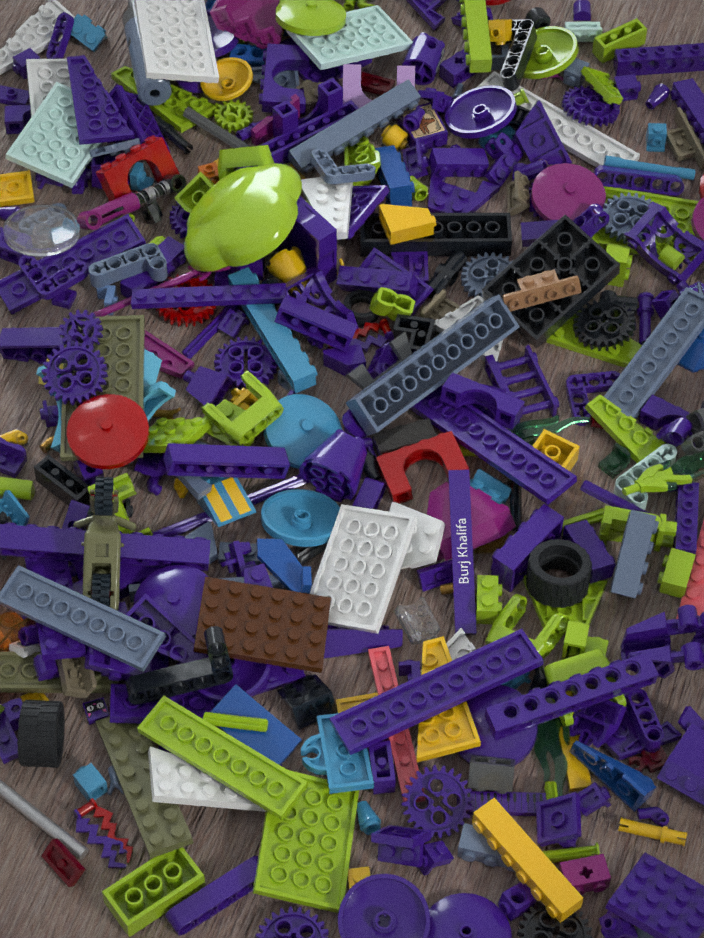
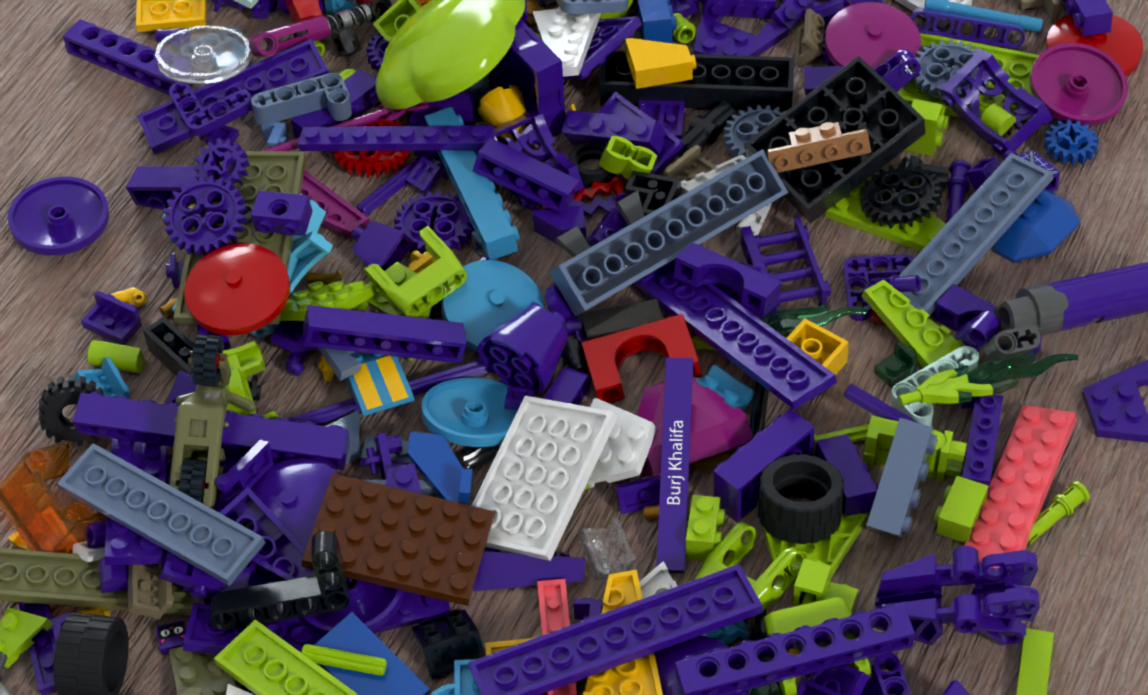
camera: 10 degrees right, 5 degrees down
none -> dark purple plate [215,440,274,506]
none -> dark purple brick [251,191,313,236]
none -> dark purple tile [504,387,535,411]
none -> dark purple axle [869,274,921,292]

